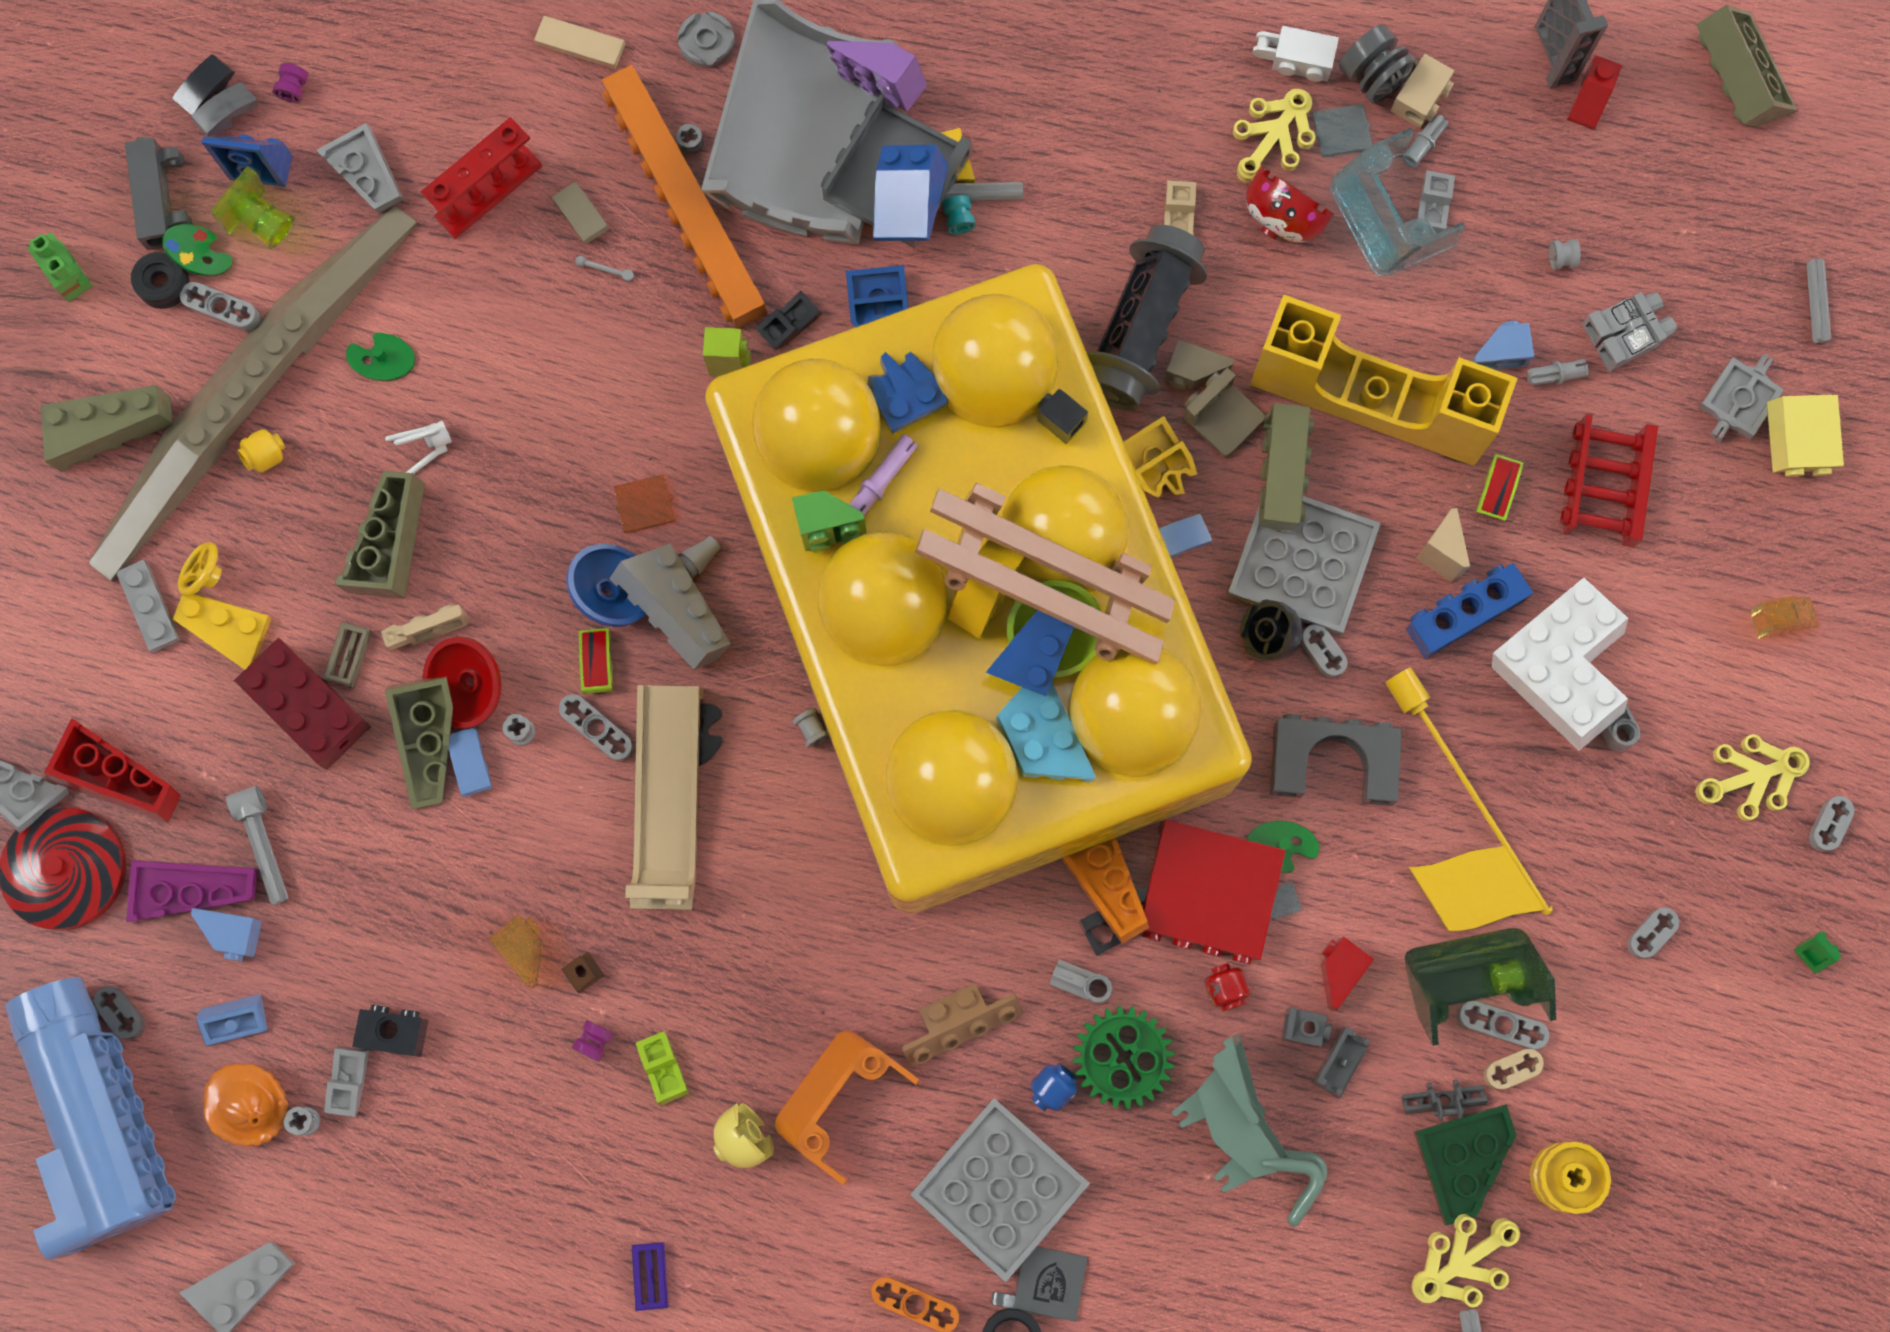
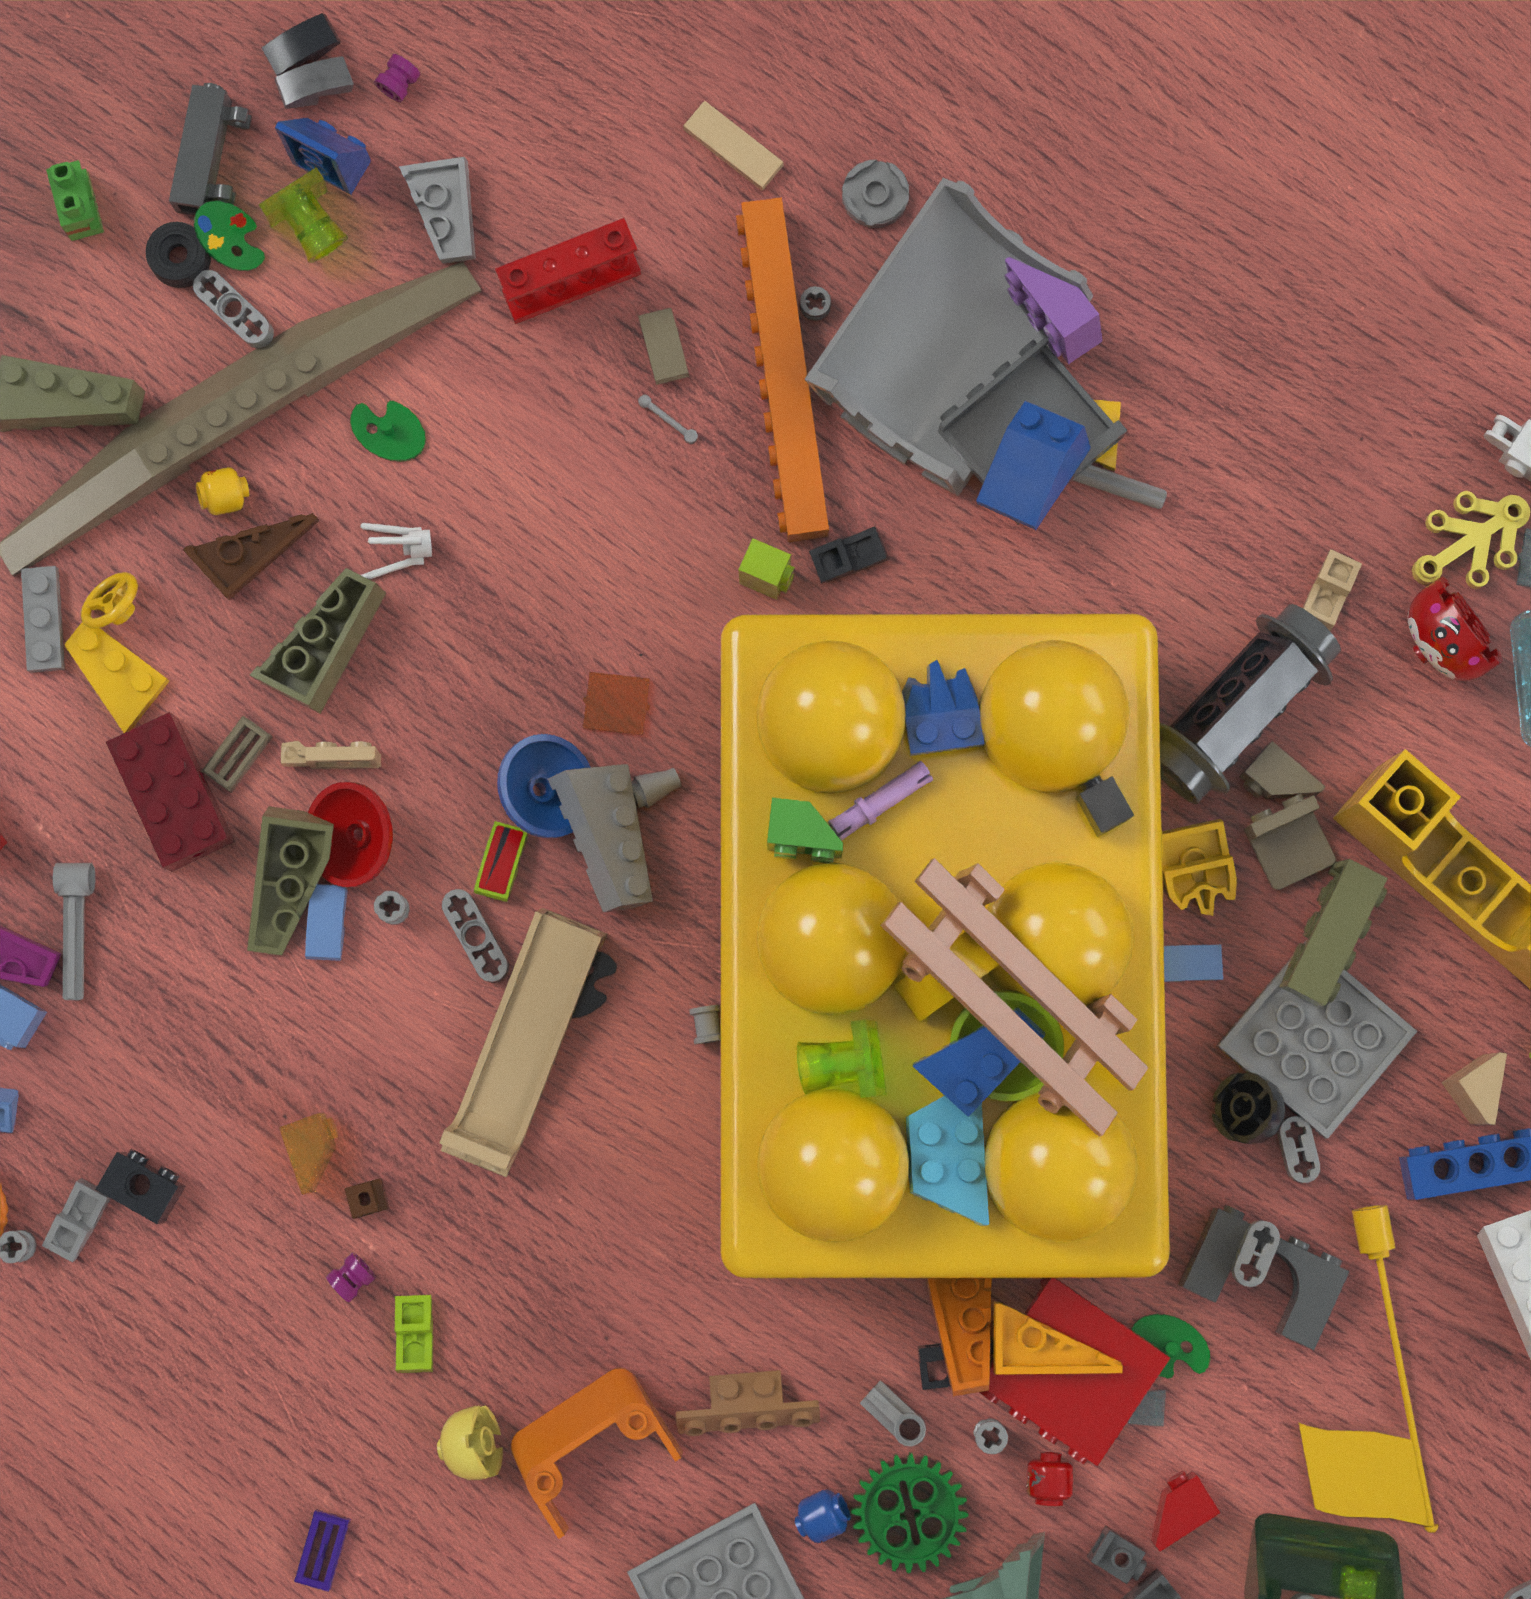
camera: 20 degrees right, 5 degrees up
blue plate [846,265,909,327] -> none
teal wheel [942,195,976,235] -> none
none -> reddish brown wing [183,513,319,600]
none -> clear neon green plant [797,1019,887,1098]
none -> light grey bush [973,1418,1008,1454]
none -> light orange wing [994,1302,1123,1374]
none -> light grey beam [1231,1220,1280,1287]

